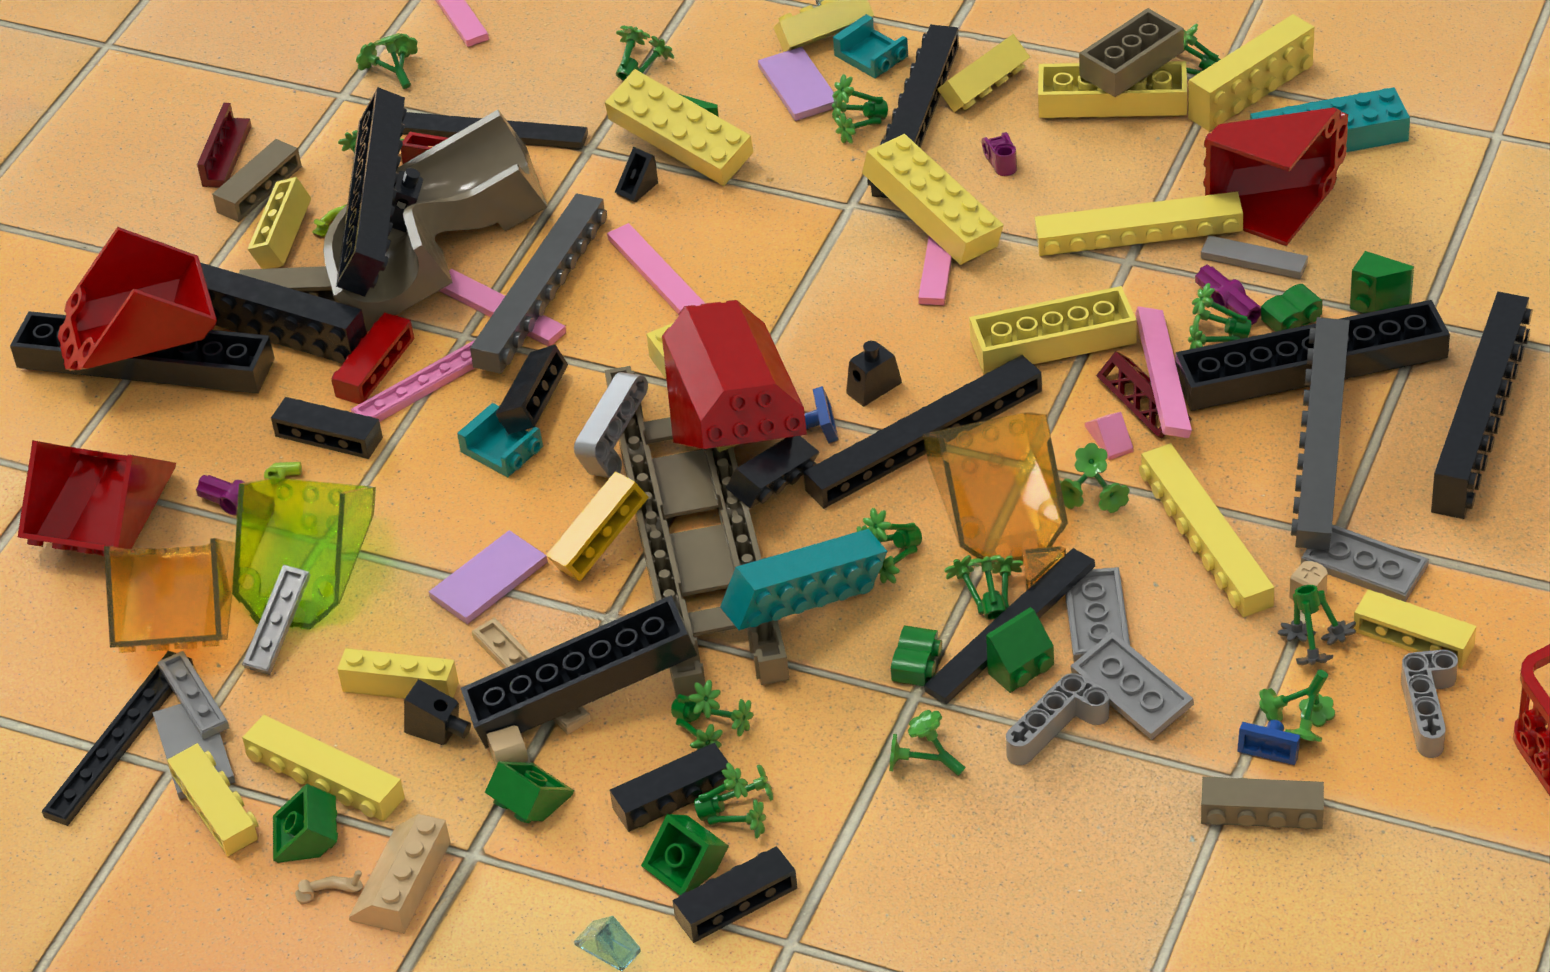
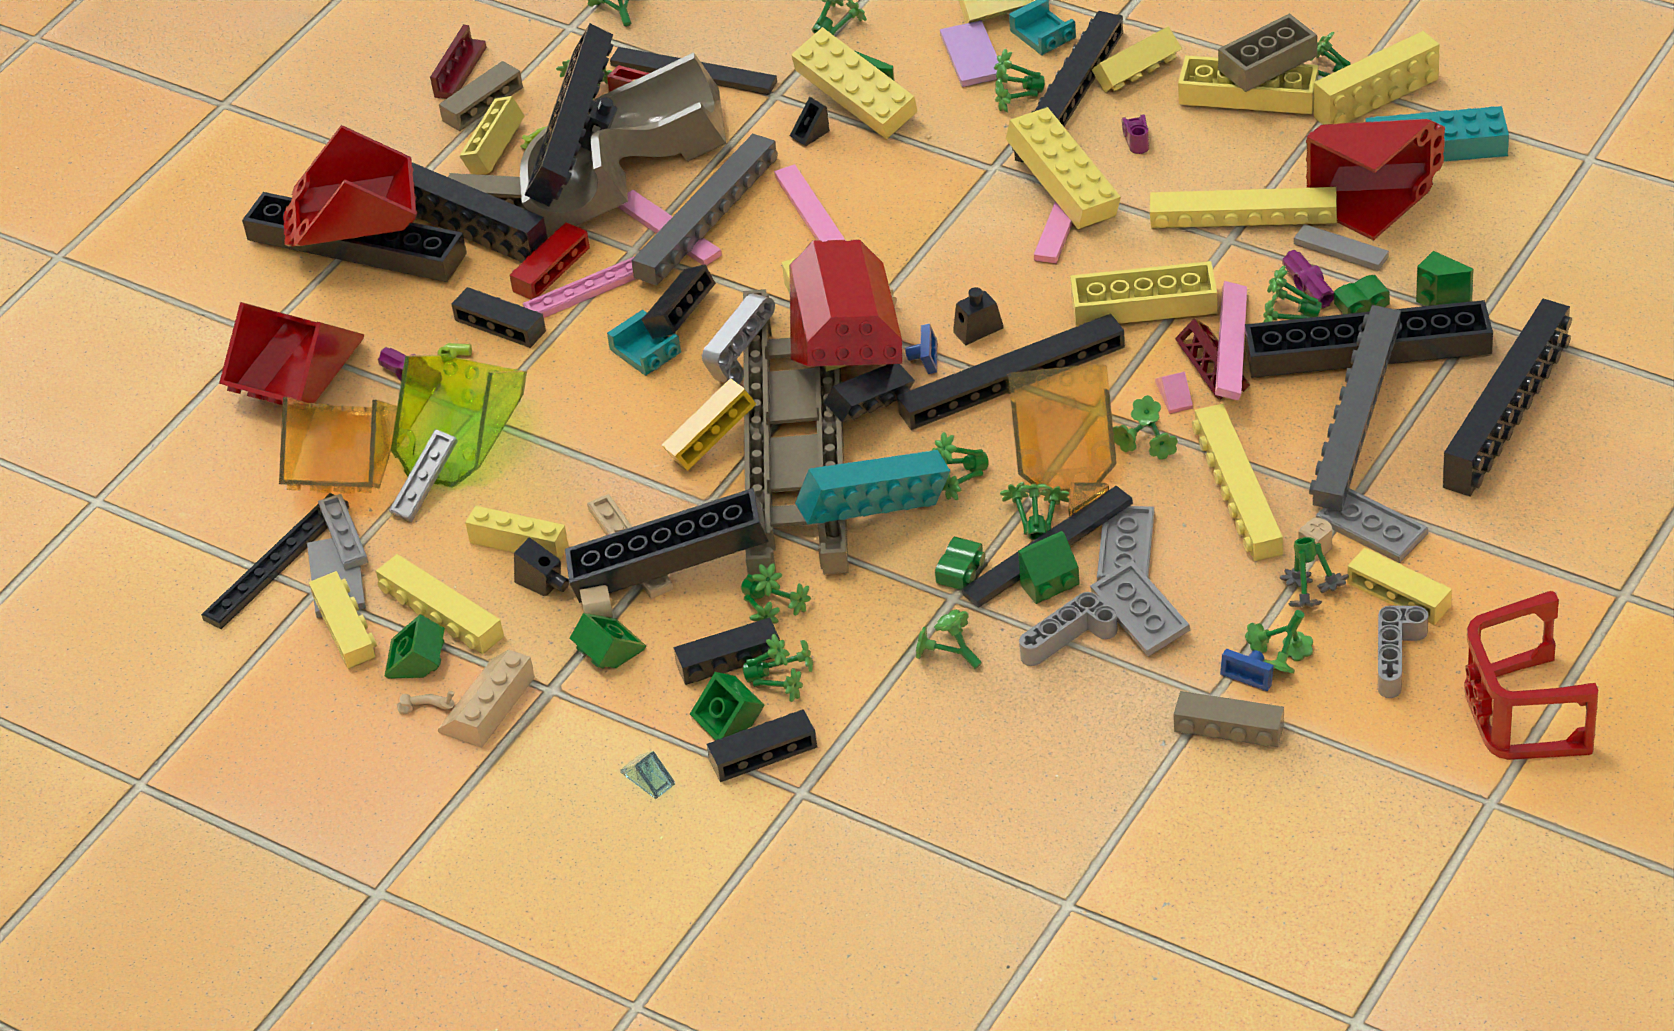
camera: 10 degrees right, 0 degrees up
lavender tile [429,530,548,624] -> none

